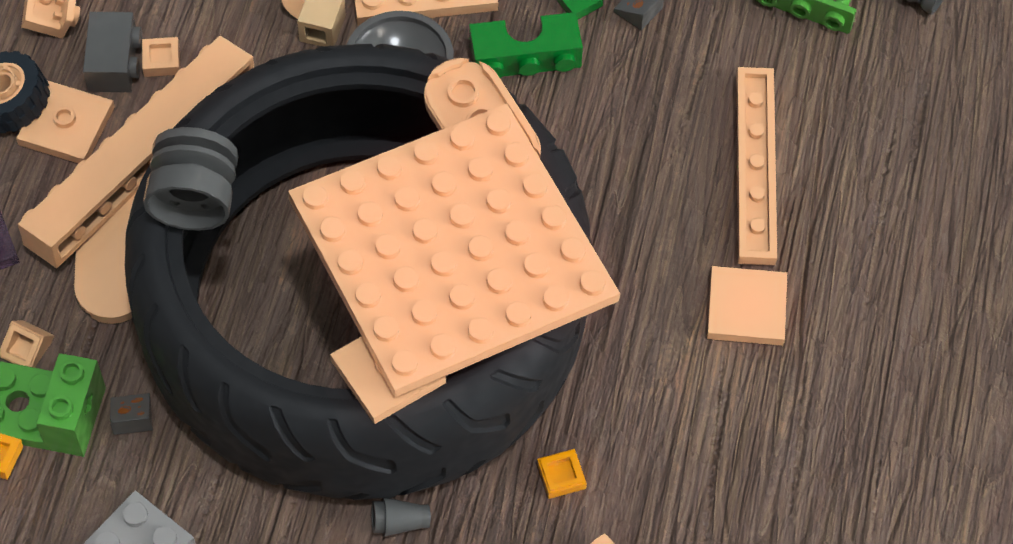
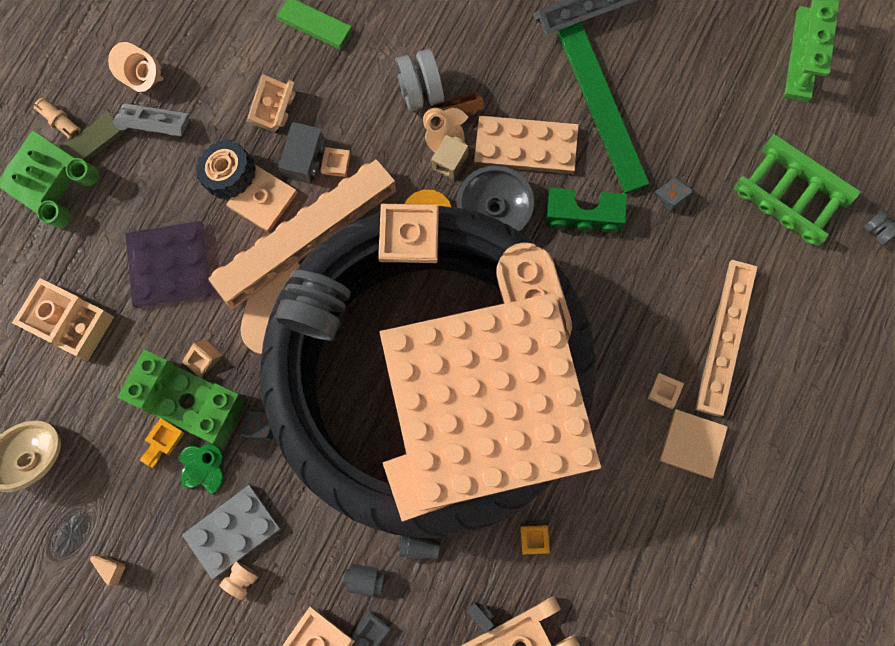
camera: 20 degrees right, 15 degrees up
none -> green plate [178,444,224,494]
none -> light nougat plate [379,204,439,263]
none -> light nougat plate [647,373,684,409]

